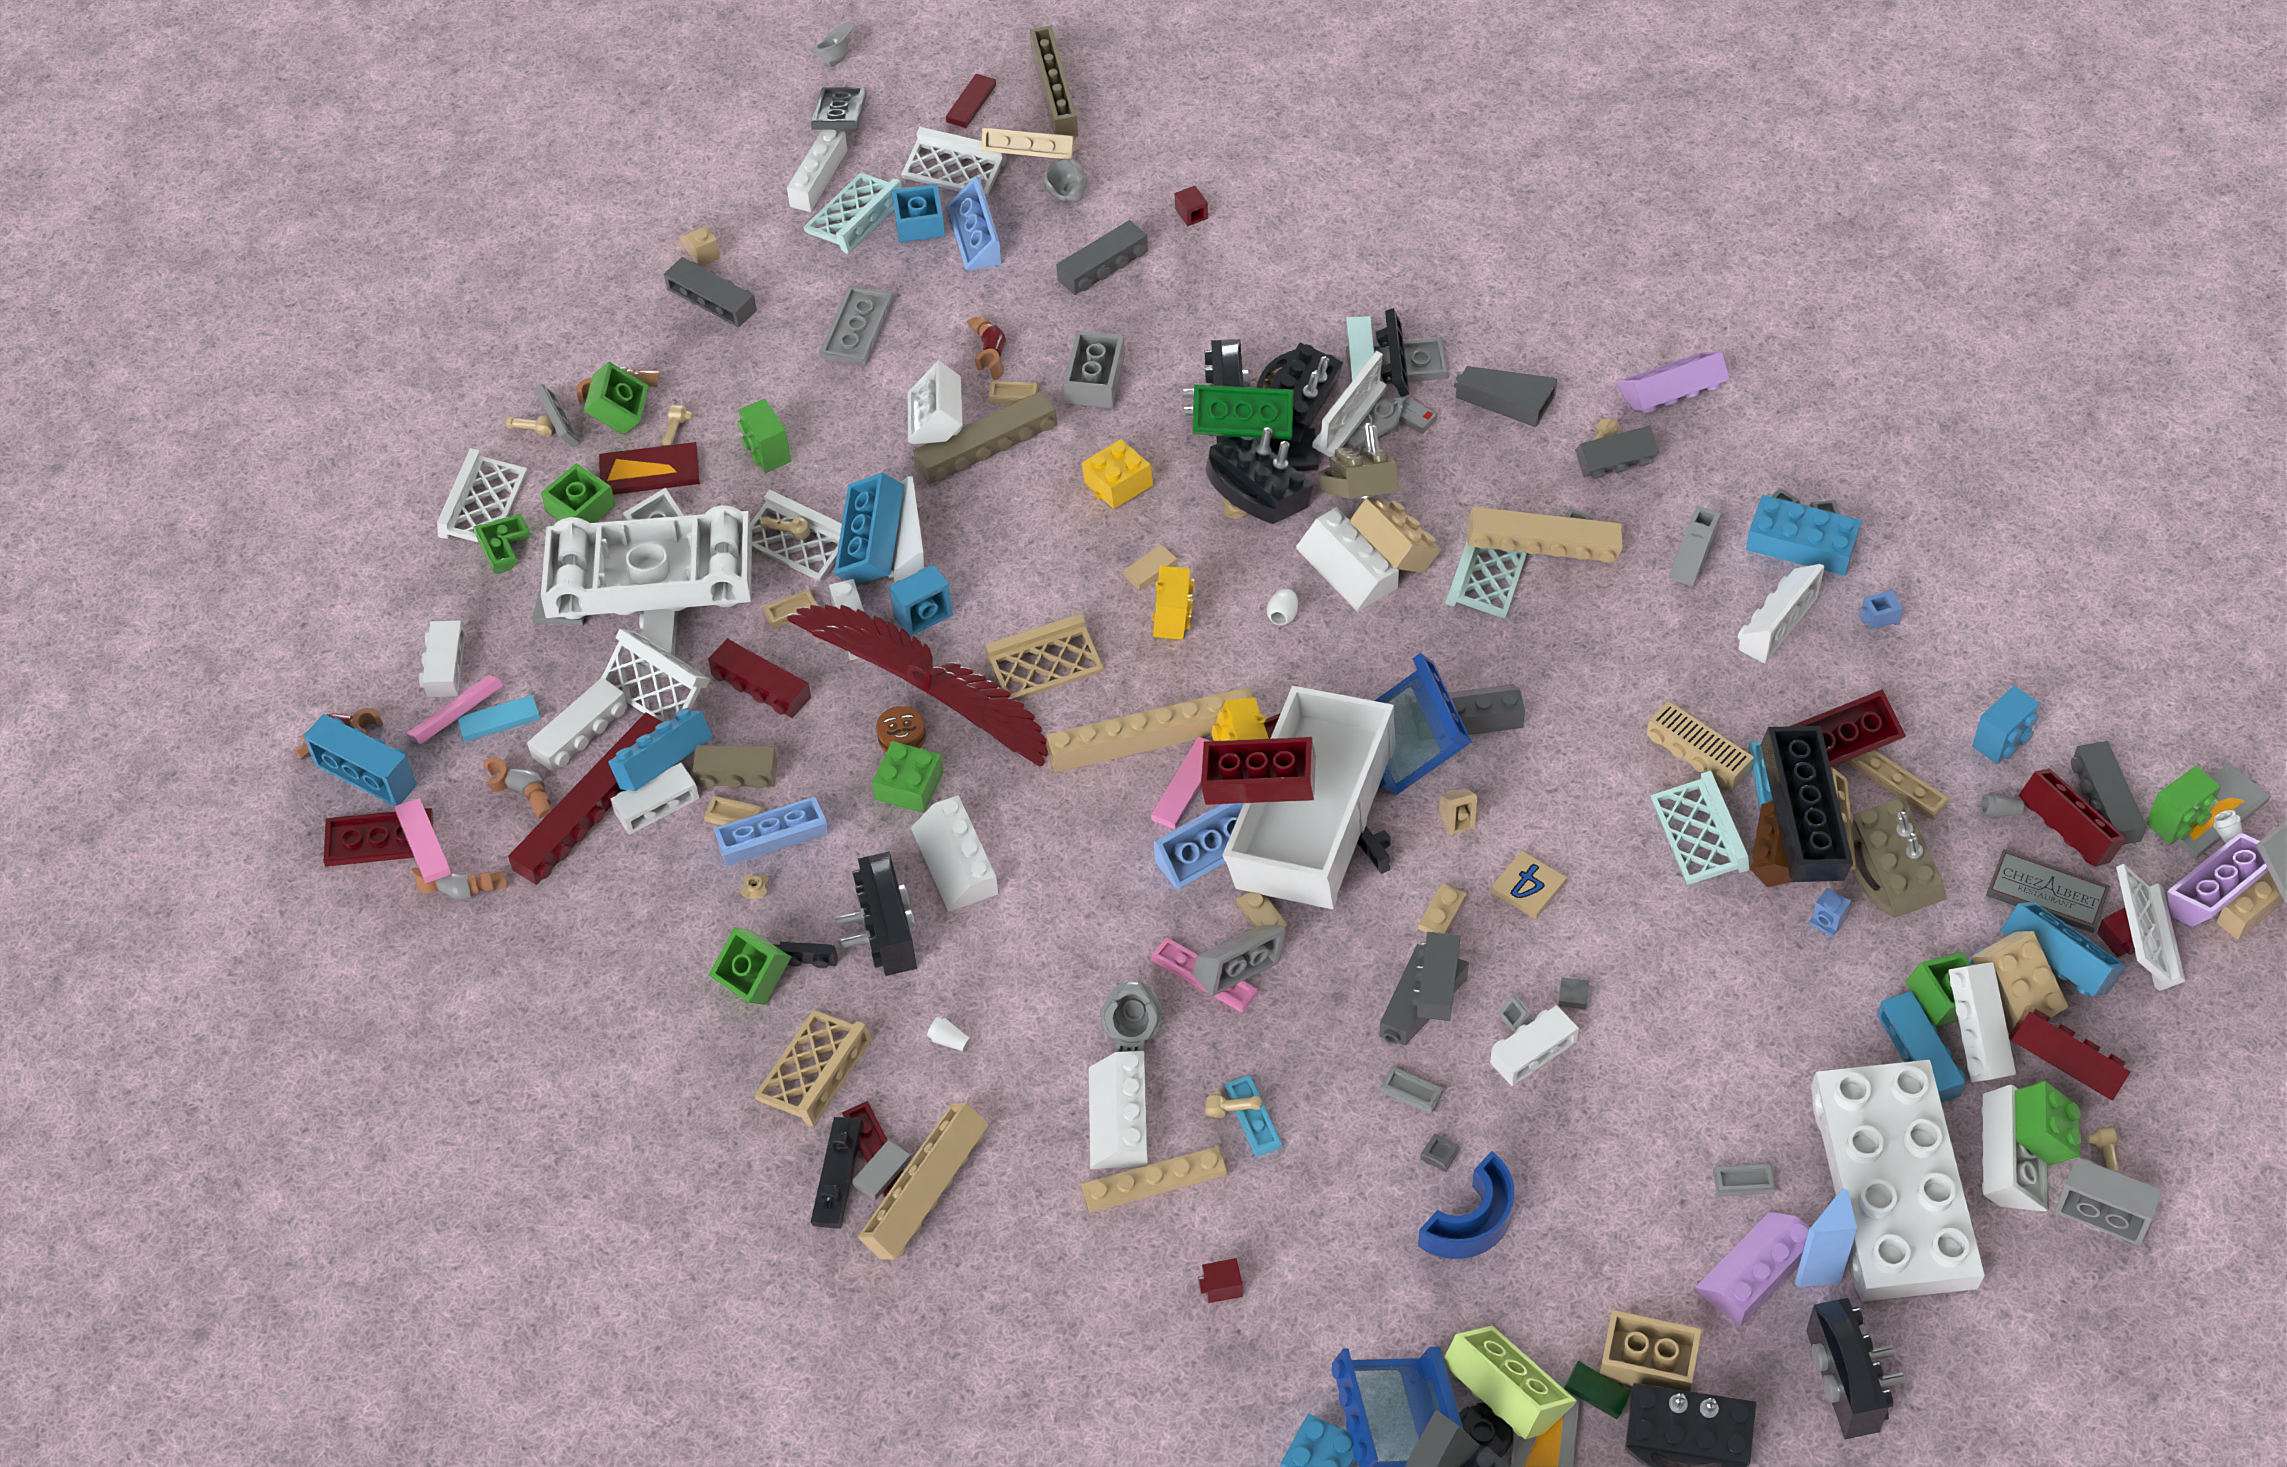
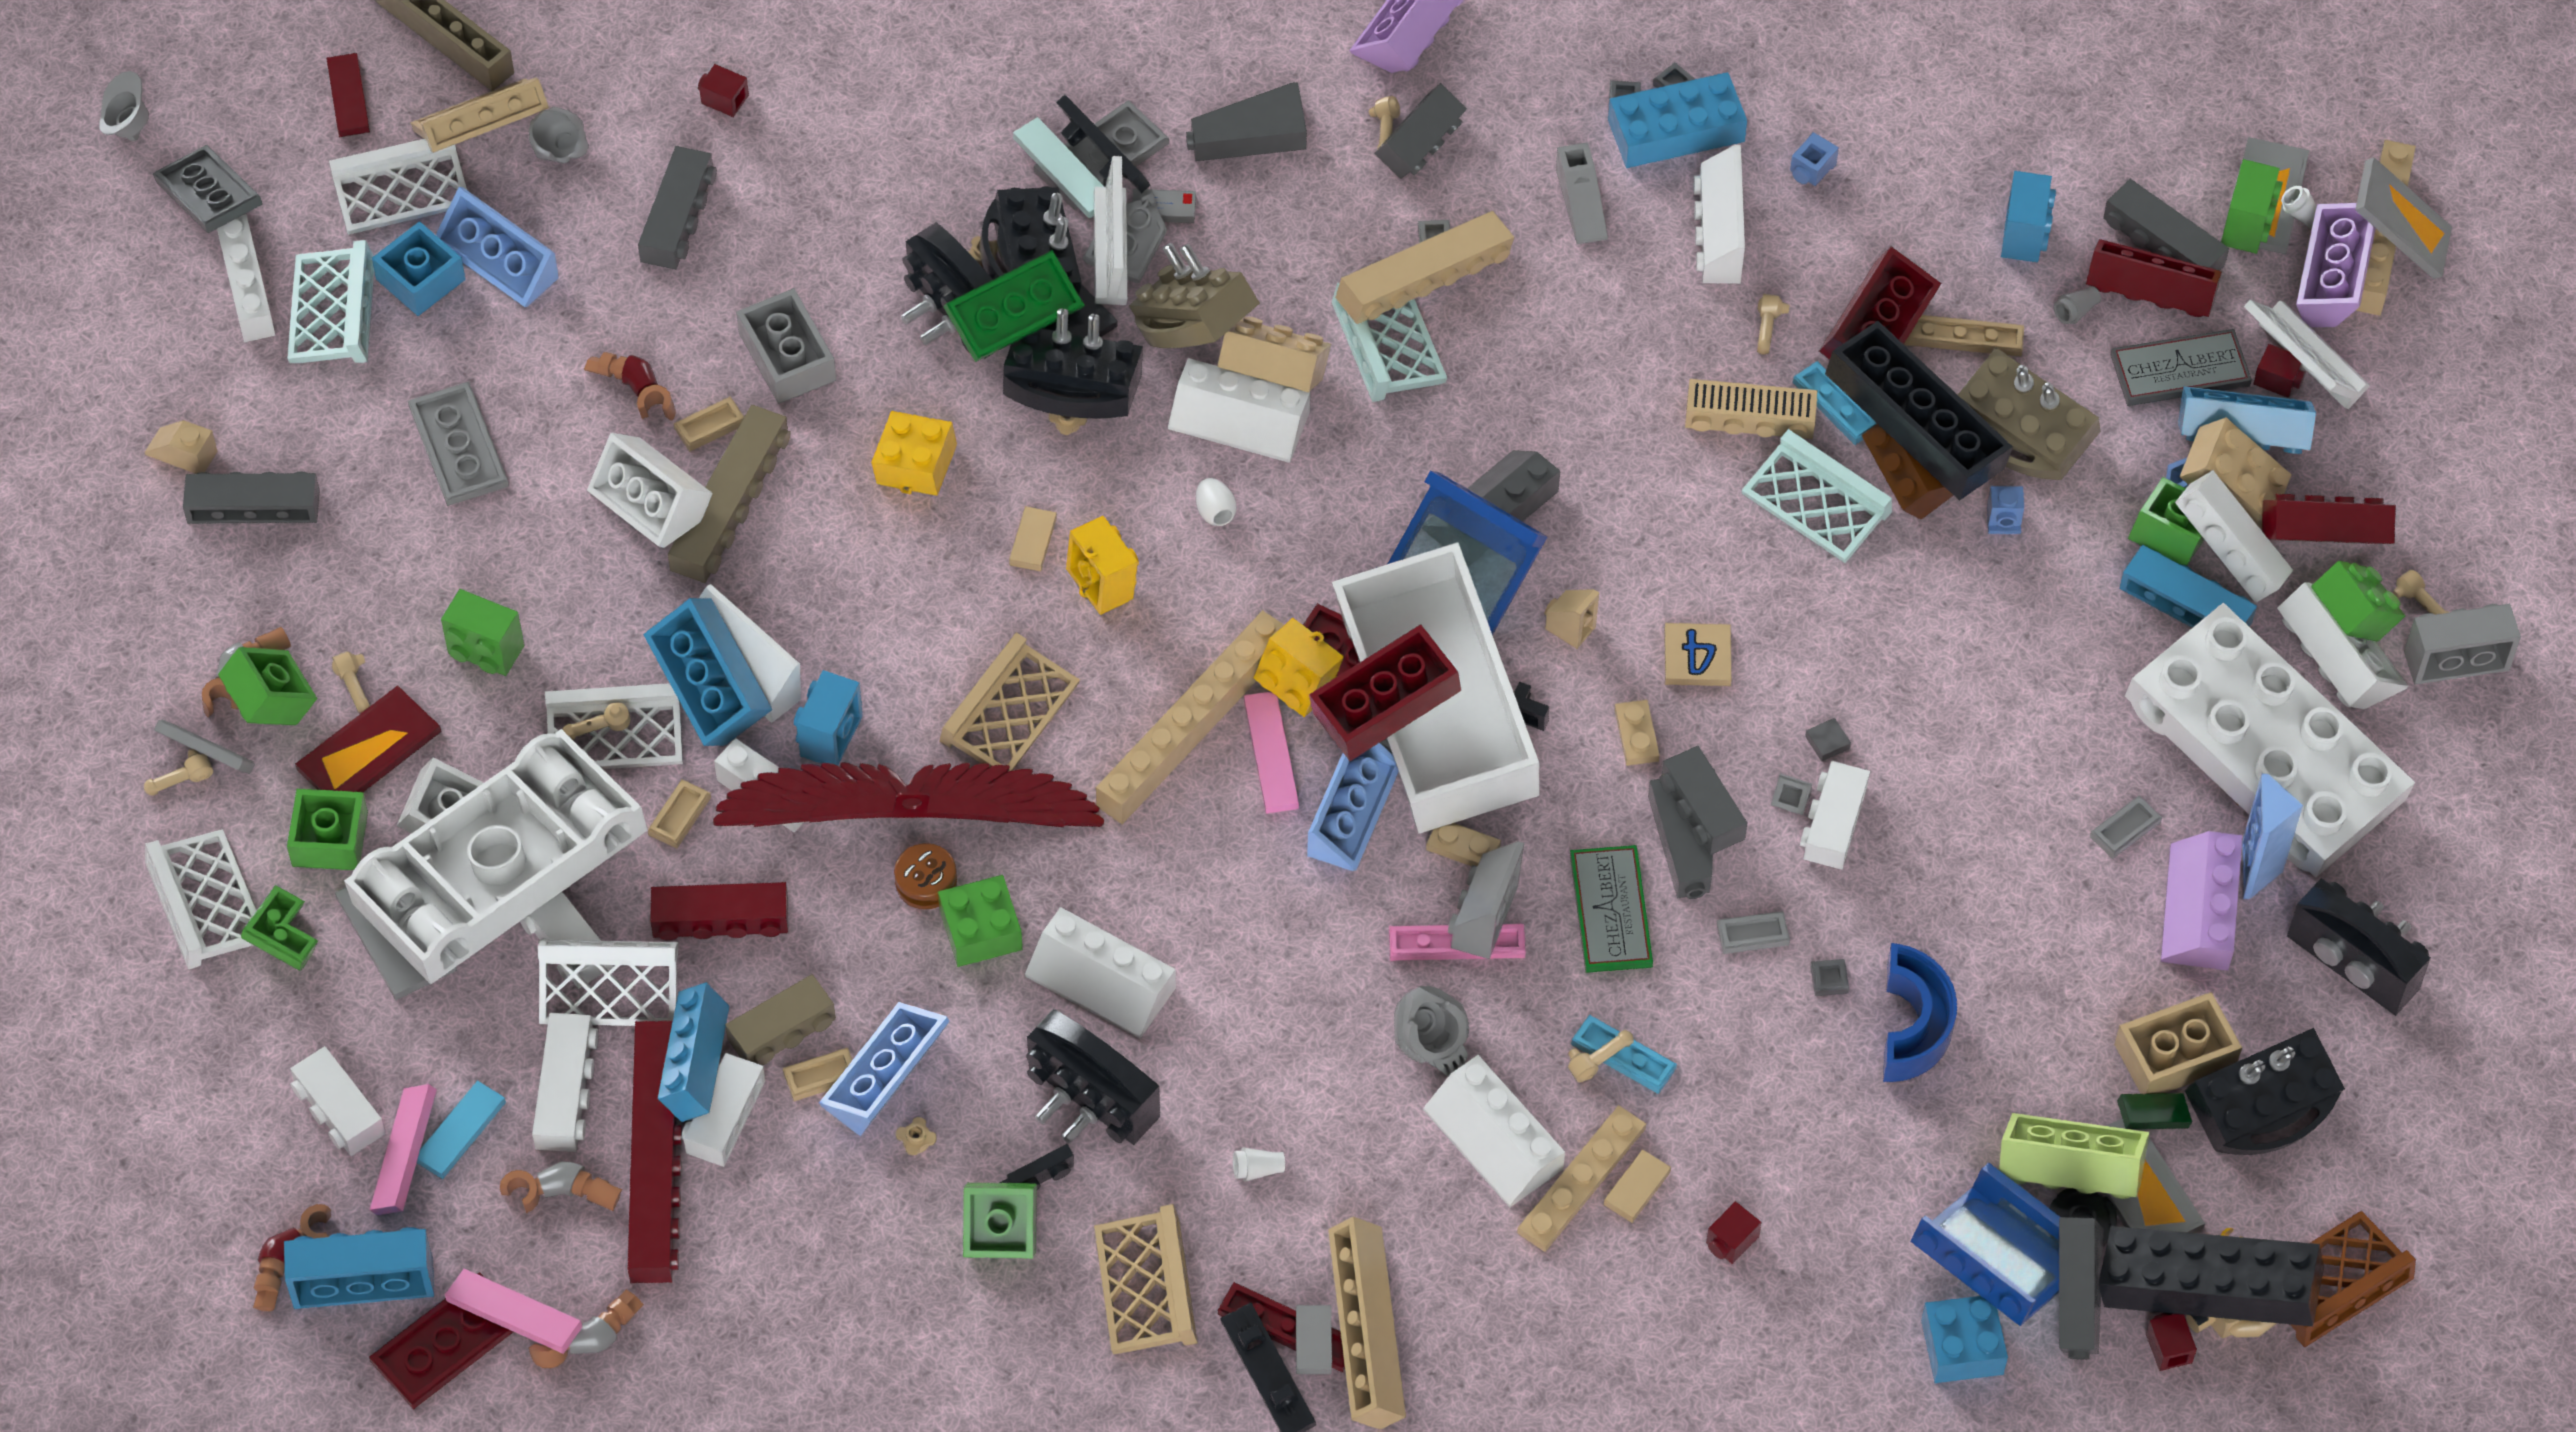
camera: 40 degrees left, 5 degrees up
none -> light grey tile [1570,845,1653,973]
none -> tan tile [1604,1149,1671,1223]
none -> tan piece [1757,294,1790,355]

